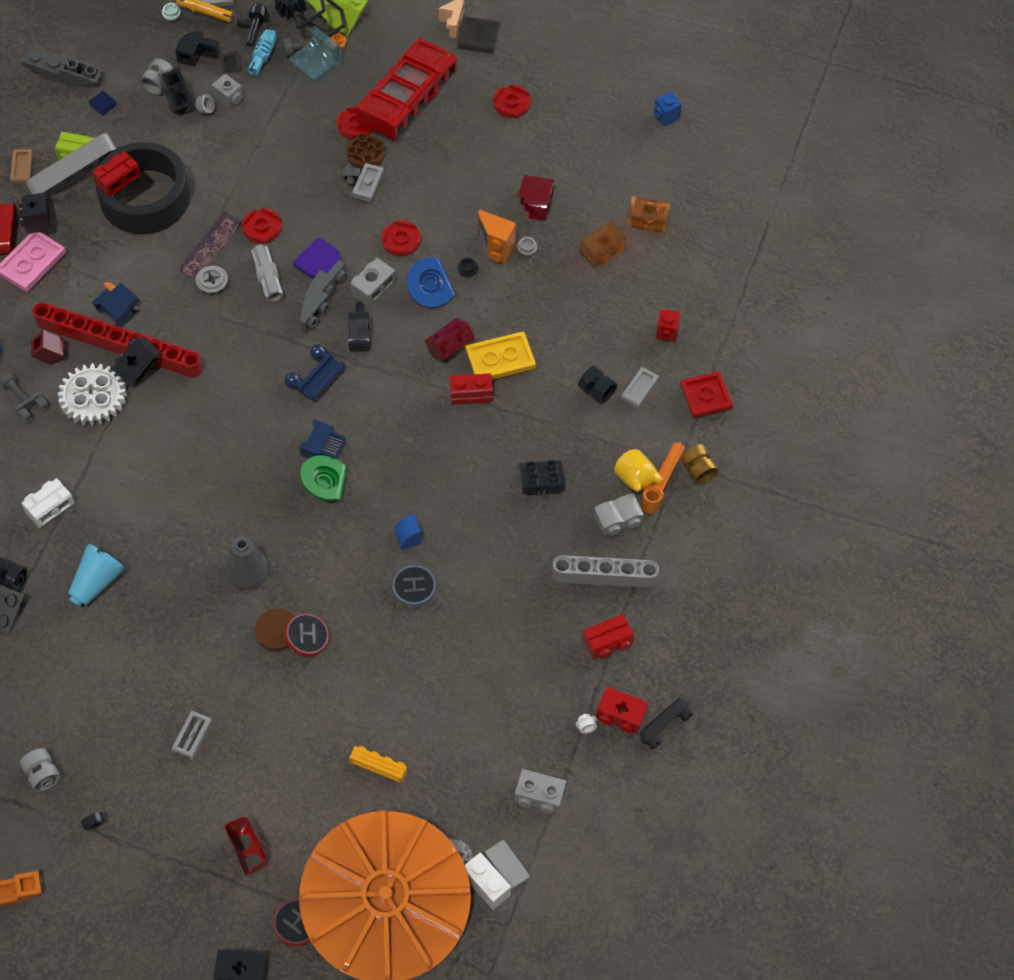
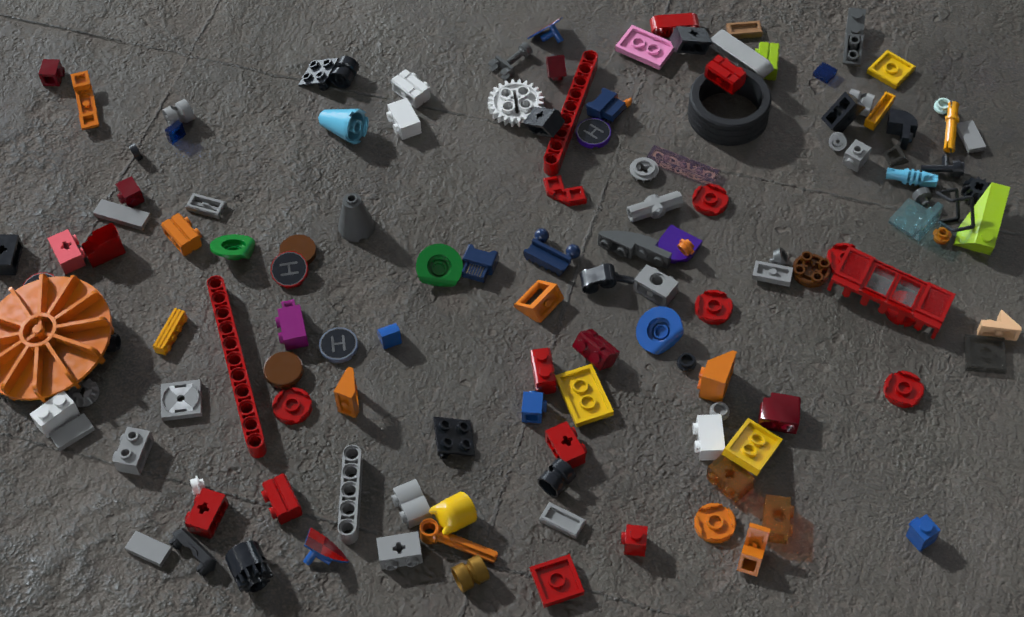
camera: 90 degrees right, 5 degrees down
none -> coral brick [47,229,86,275]
none -> light grey tile [93,199,151,231]
none -> dark red brick [115,176,145,208]
none -> light grey tile [125,531,173,567]
none -> orange brick [161,213,202,256]
none -> light grey piece [161,379,202,421]
none -> clear blue tile [165,120,186,145]
none -> red beam [207,275,267,458]
none -> green hat [210,234,255,260]
none -> black gear [225,541,273,593]
none -> reddish brown tile [263,352,304,390]
none -> red tile [272,387,312,425]
none -> magenta brick [275,299,309,351]
none -> shield [303,527,349,565]
none -> orange tile [333,367,359,418]
none -> light grey brick [376,531,423,571]
none -> white brick [386,98,422,140]
none -> orange tile [514,280,564,323]
none -> blue brick [521,391,547,423]
none -> red tile [543,175,587,207]
none -> red brick [545,421,587,468]
none -> tile [576,118,611,149]
none -> orange plate [677,239,694,256]
none -> white brick [692,414,725,460]
none -> orange tile [694,503,736,544]
none -> yellow plate [722,418,783,476]
none -> orange brick [736,523,771,577]
none -> light orange piece [864,91,896,130]
none -> yellow tile [867,50,916,90]

